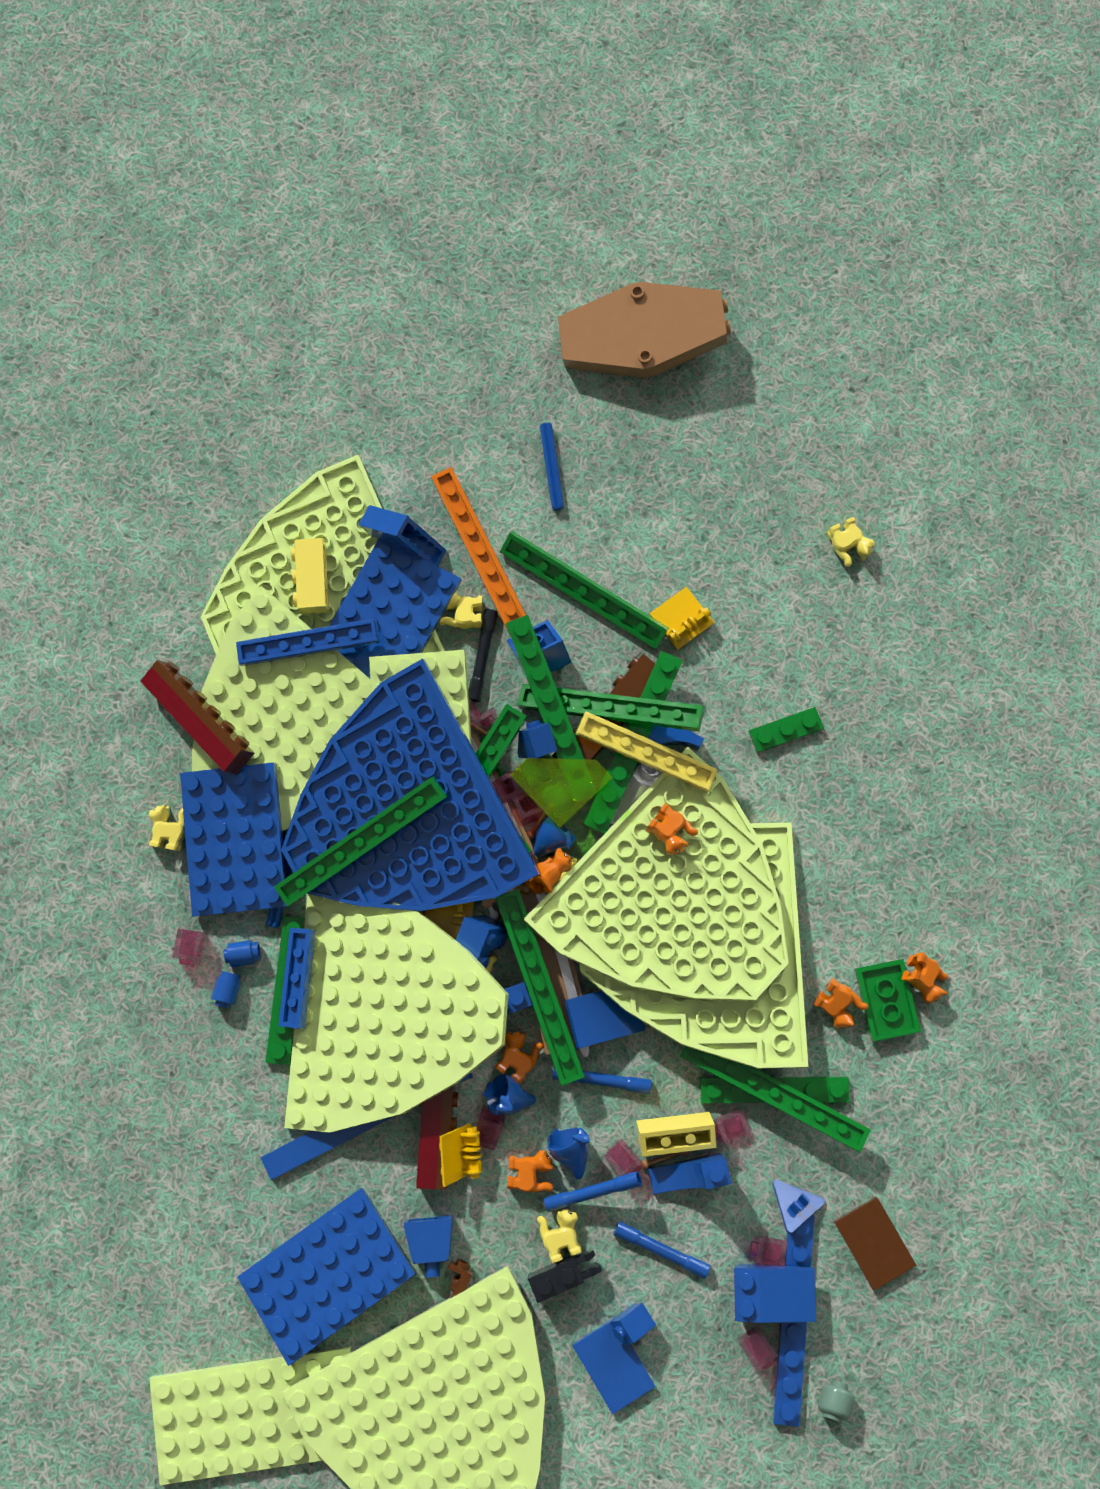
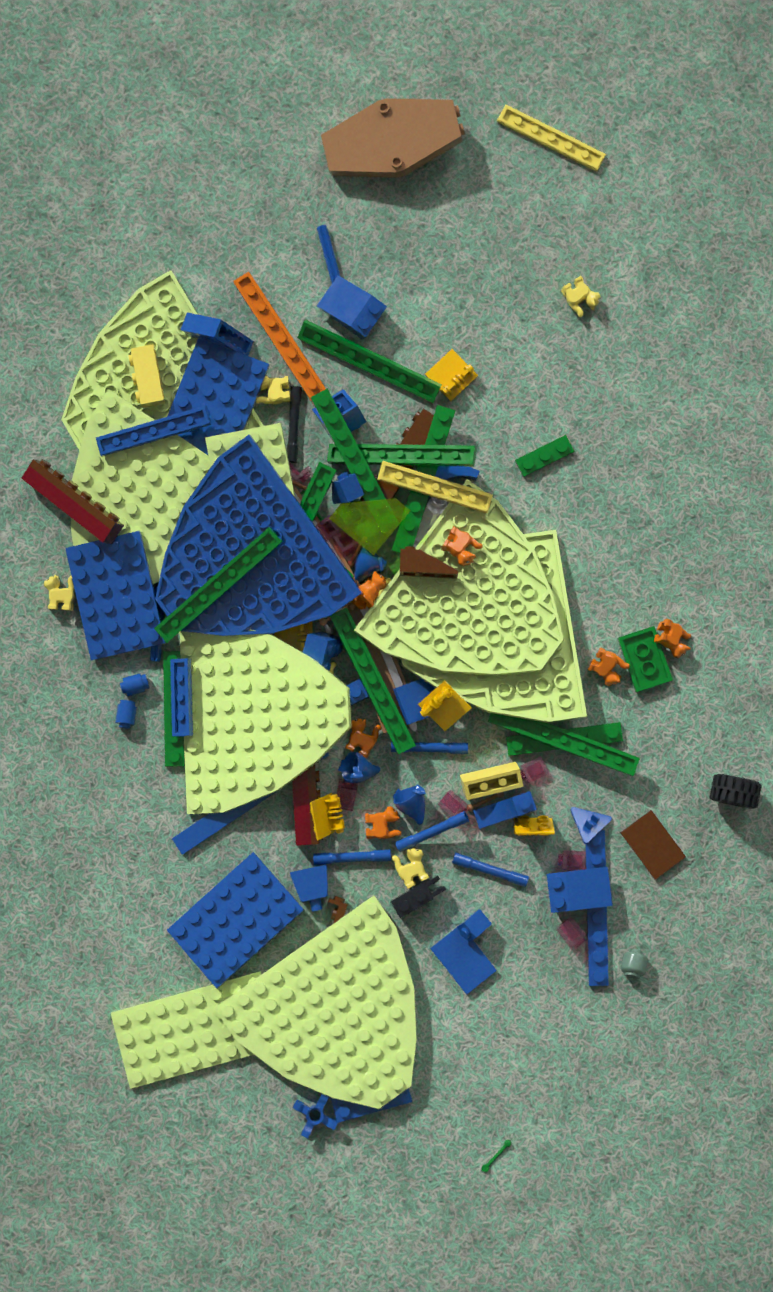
camera: 10 degrees left, 5 degrees up
clear pink brick [172,929,207,966] -> none
none -> blue piece [313,849,391,865]
none -> blue slope [316,275,387,340]
none -> reddish brown slope [399,546,458,579]
none -> yellow hinge [418,680,472,731]
none -> light yellow tile [497,104,606,172]
none -> yellow hinge [513,815,555,836]
none -> black tyre [709,774,762,809]

